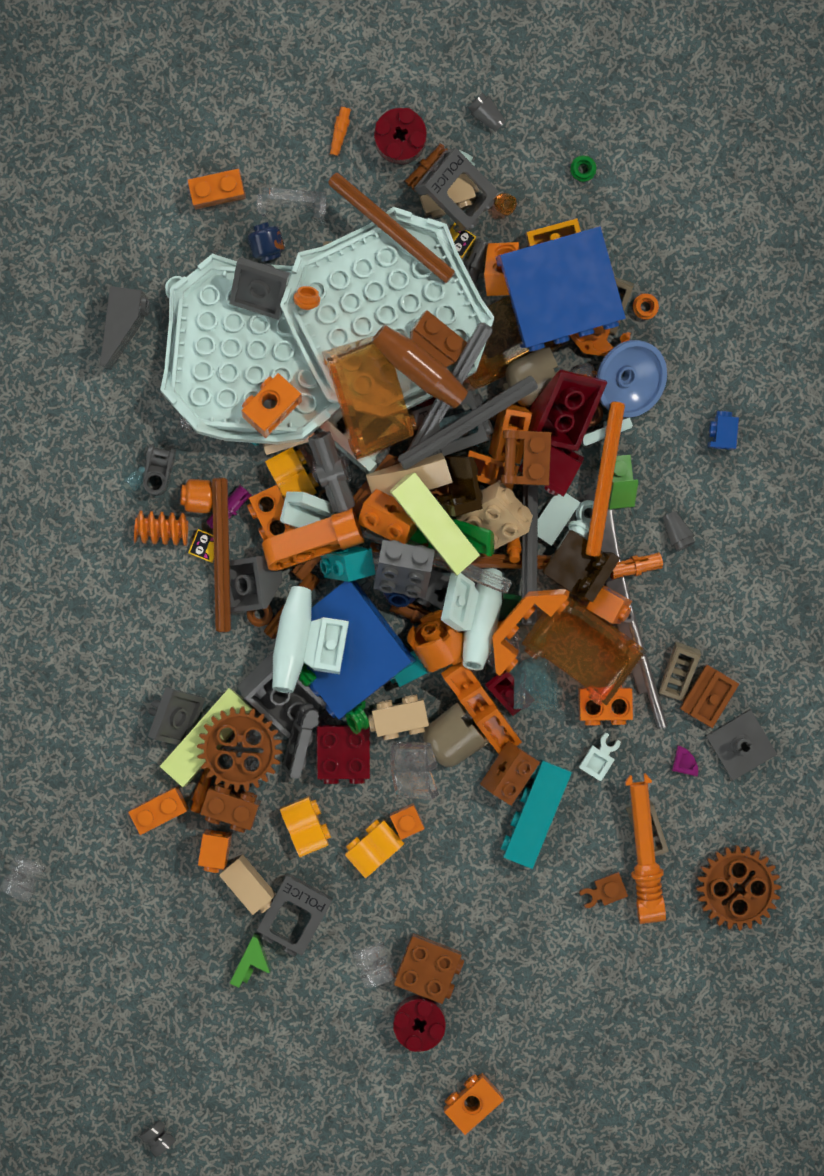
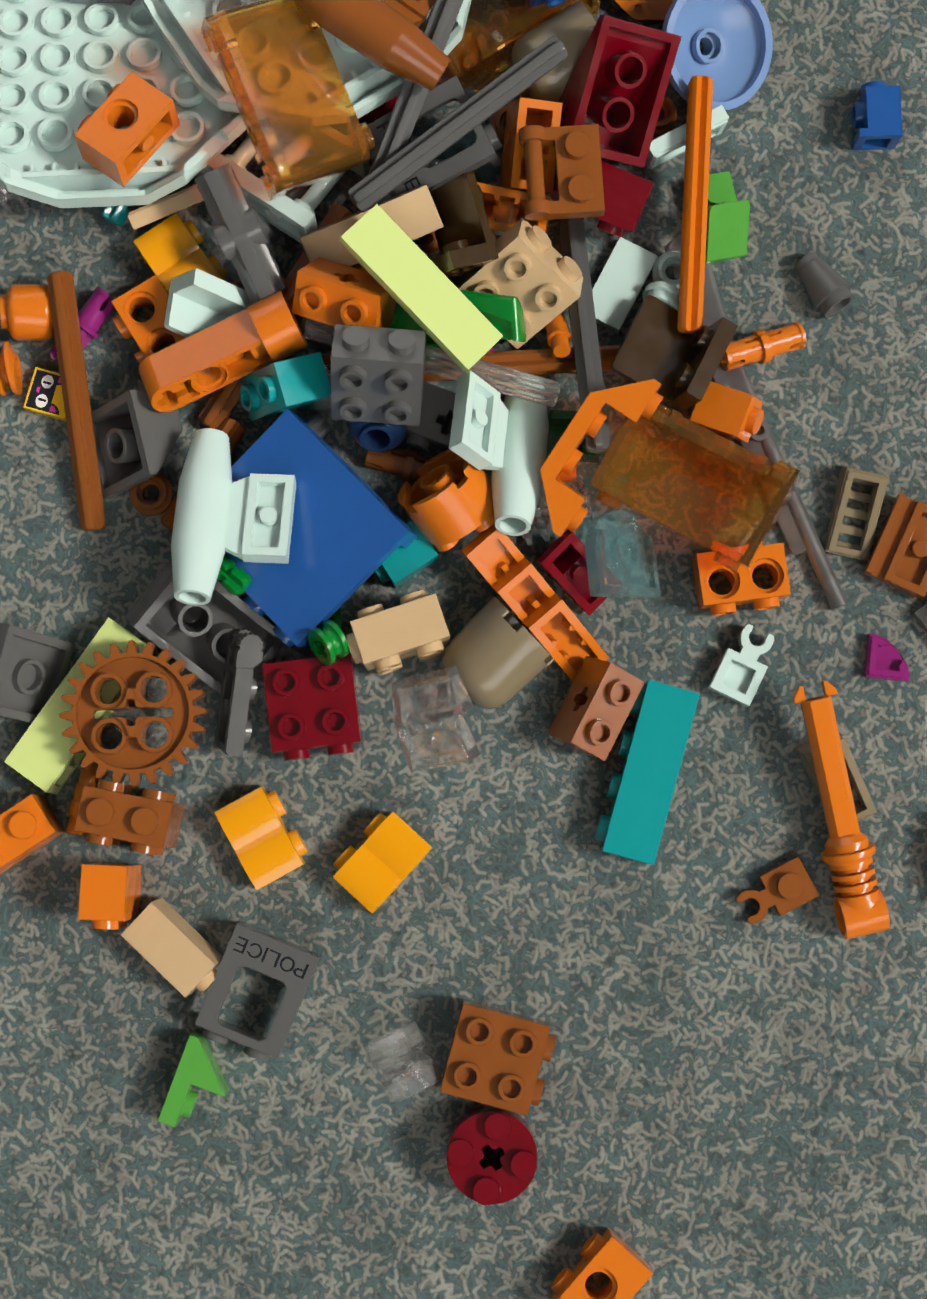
camera: 10 degrees left, 5 degrees down
orange brick [390,803,425,840] -> none

